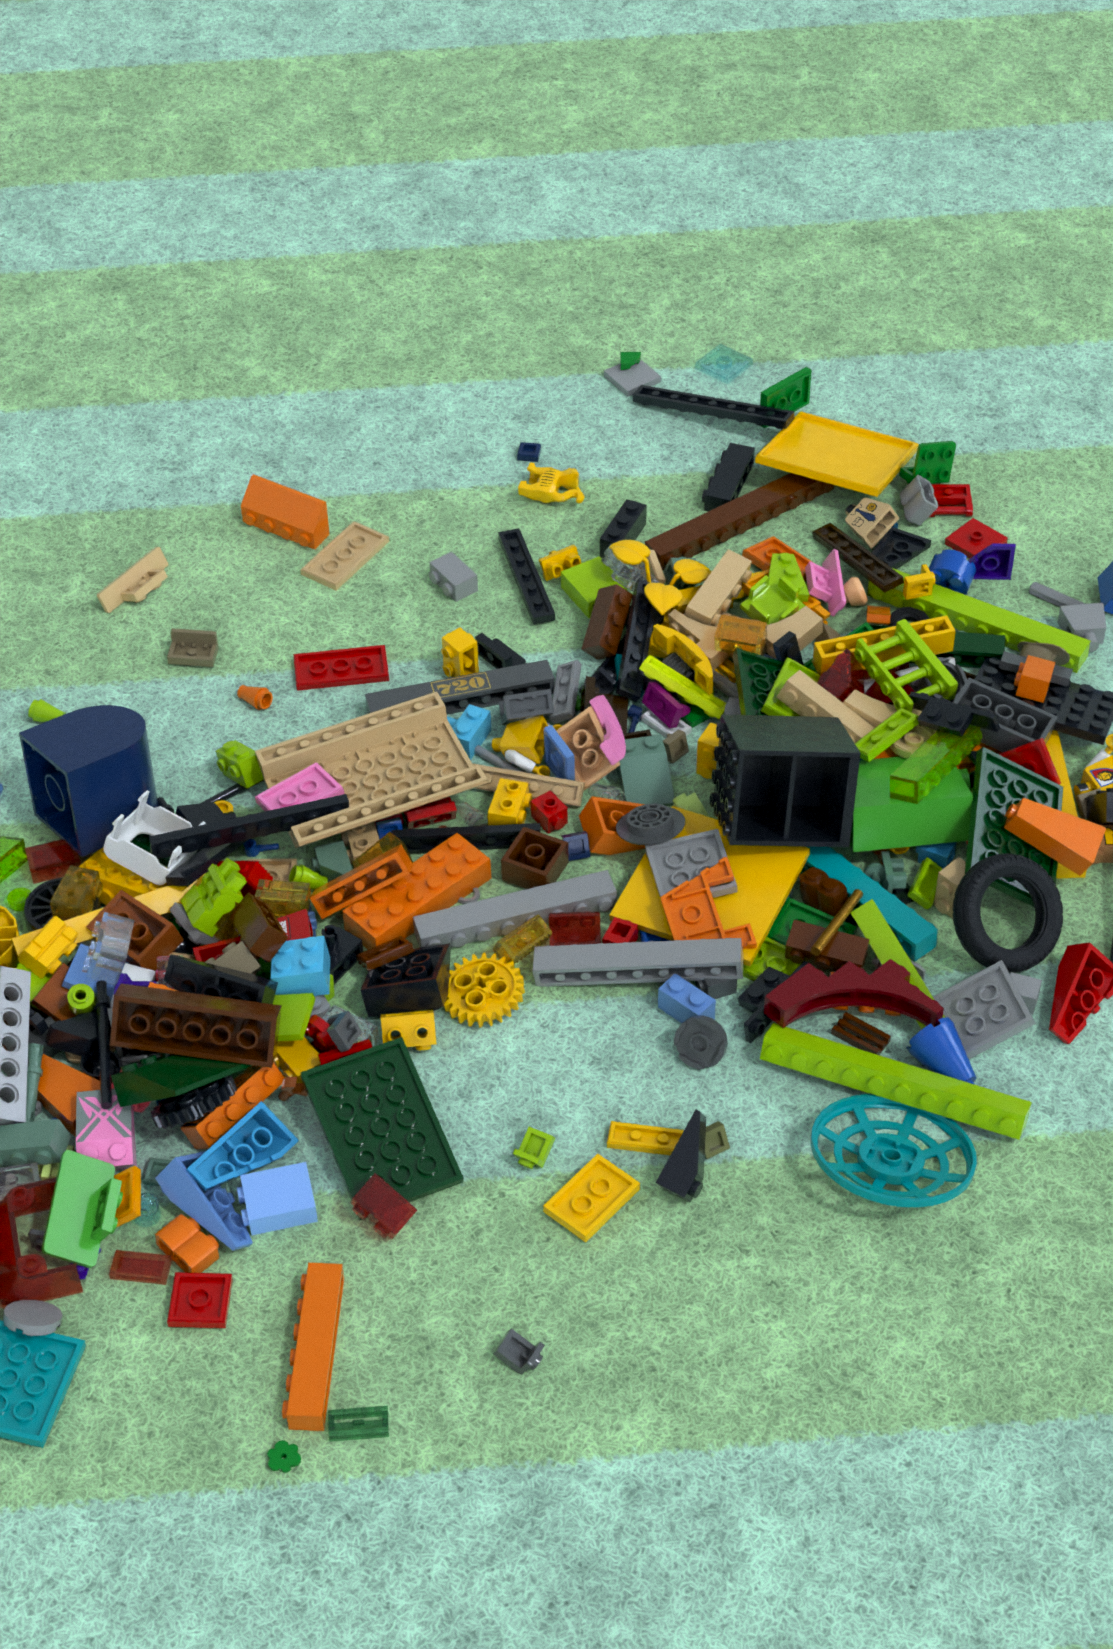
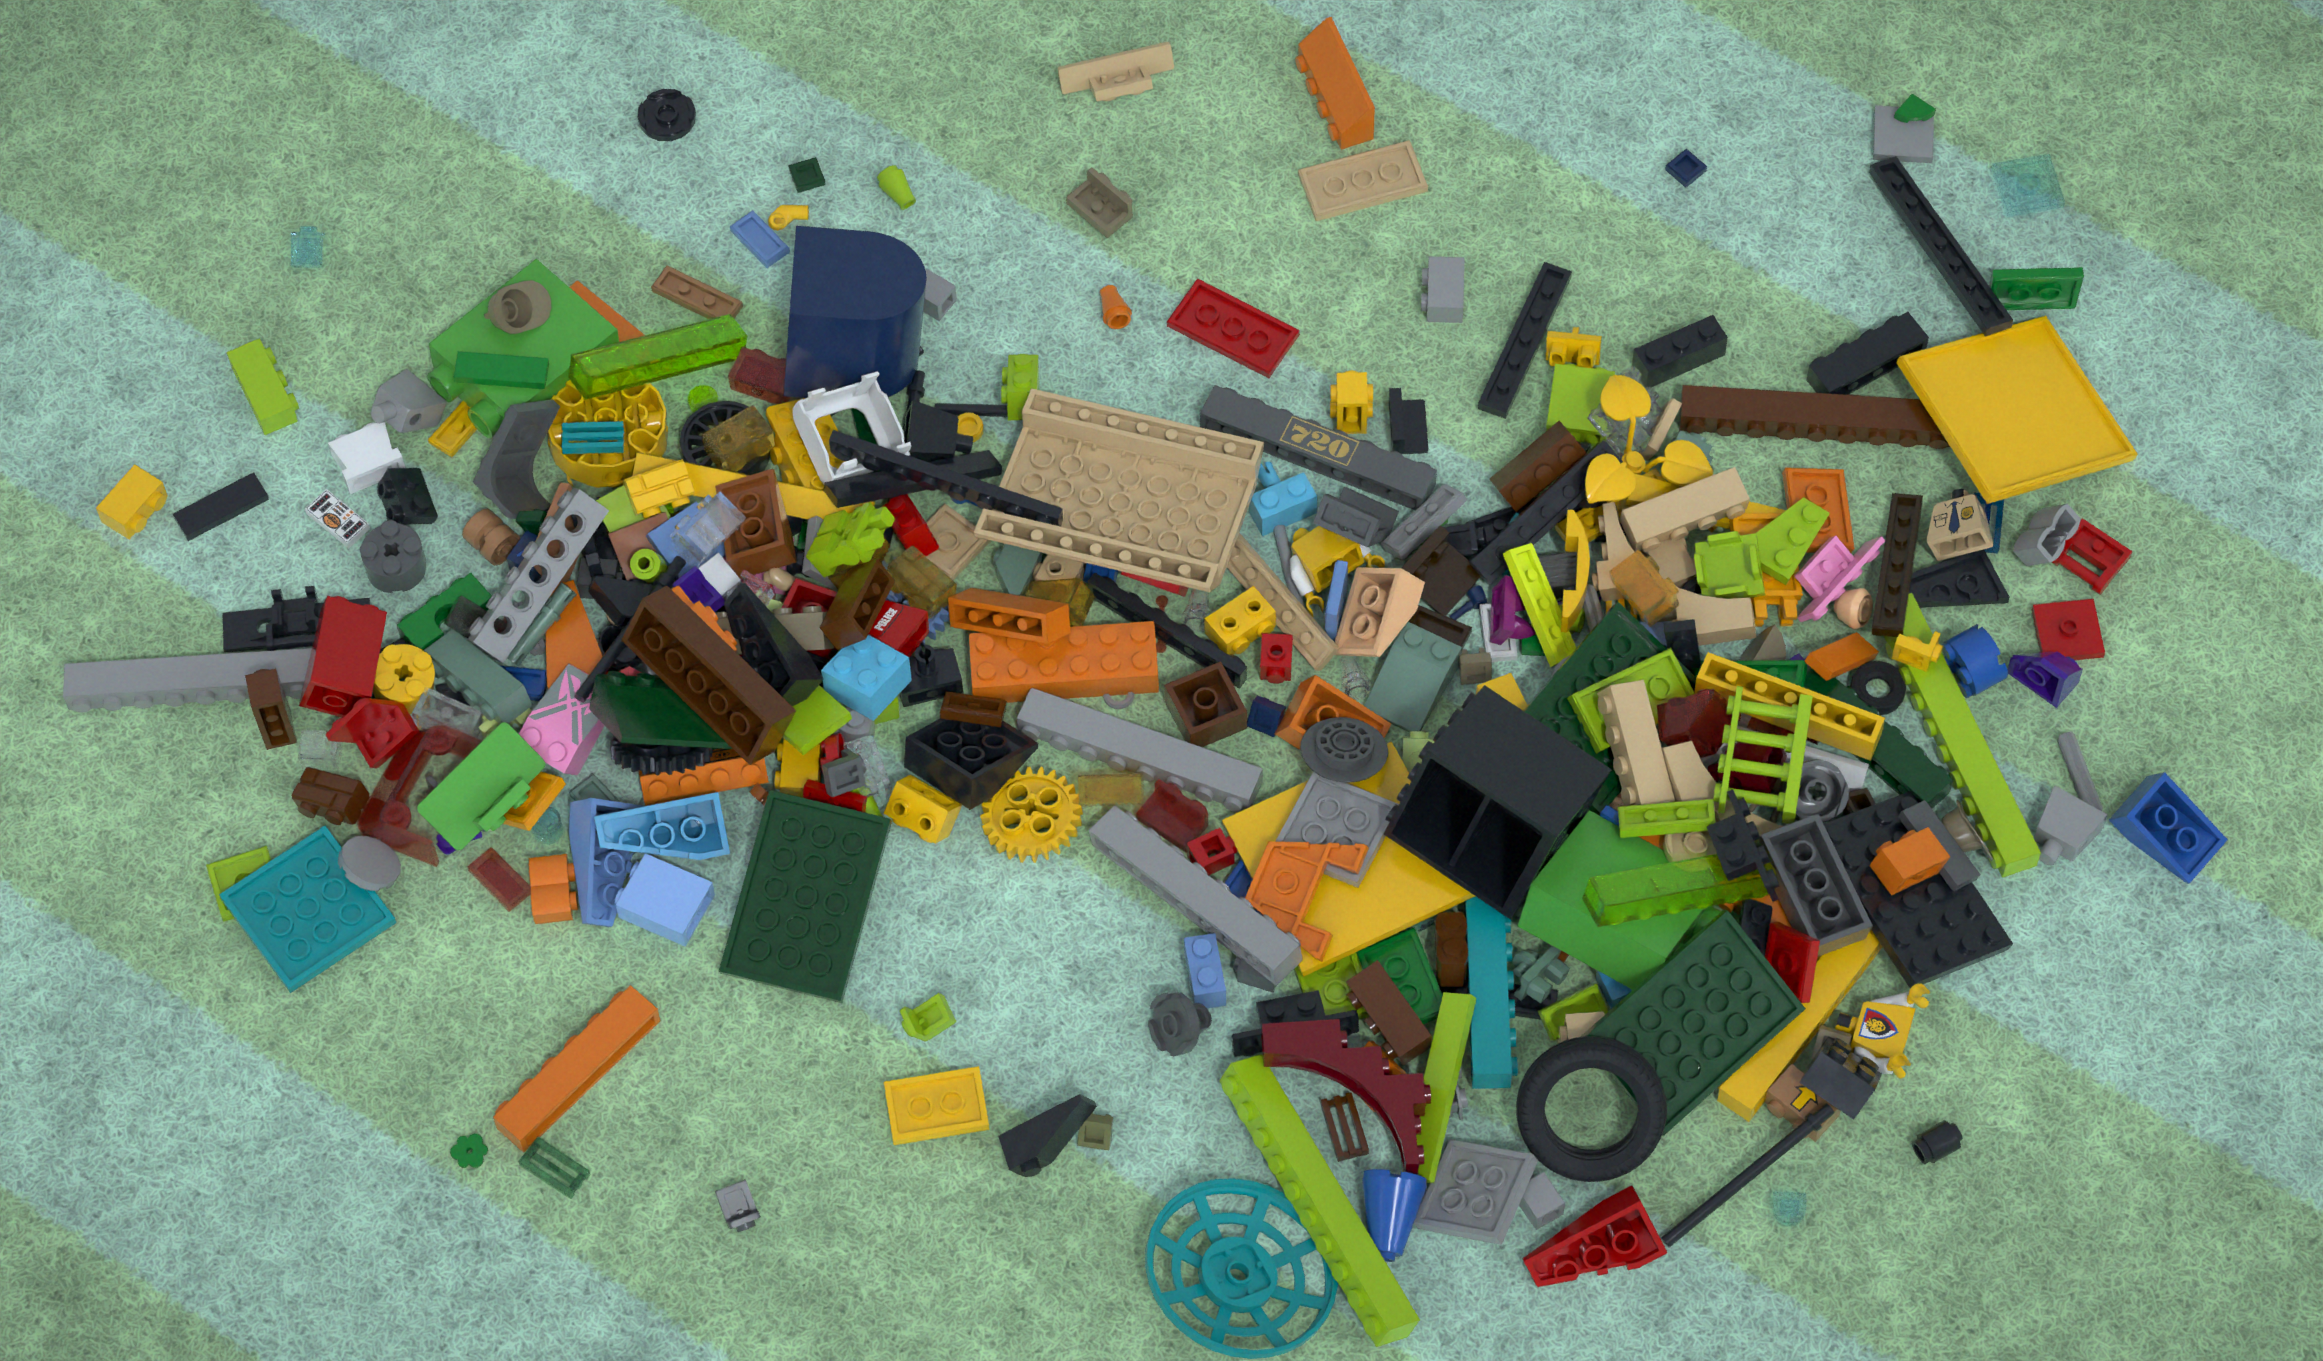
camera: 40 degrees right, 15 degrees up
red plate [167,1272,233,1328] -> none
bright pink tile [255,762,344,811] -> none
lime cone [288,864,328,890] -> none
clear red brick [350,1173,417,1239] -> none
yellow animal [518,462,585,504] -> none
bright pink tile [590,695,626,765] -> none
yellow tile [607,1121,684,1156] -> none
pearl gold bar [811,889,863,956] -> none
green bracket [899,441,956,484] -> none
orange slope [1004,798,1106,876] -> none

